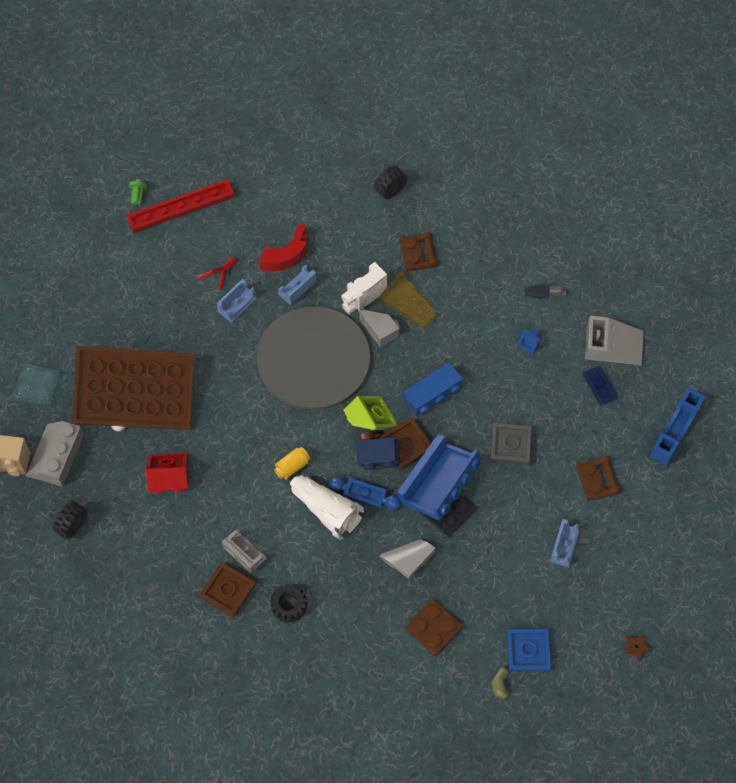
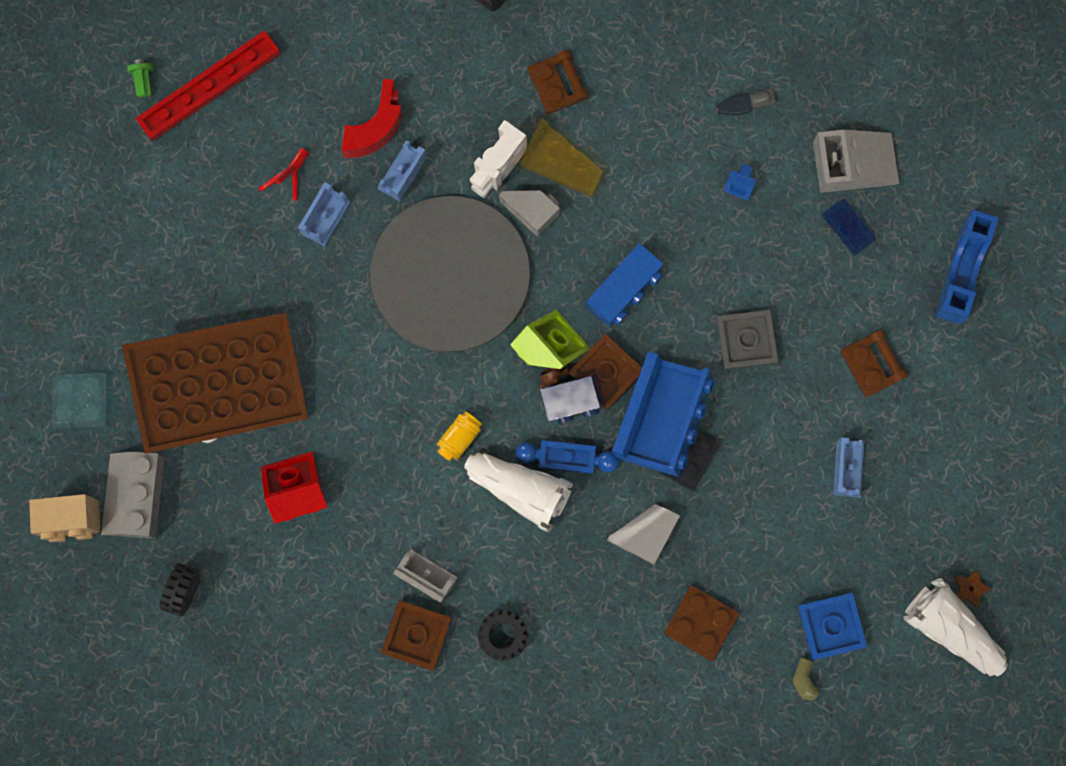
camera: 10 degrees left, 15 degrees up
none -> white cone [903,578,1008,676]

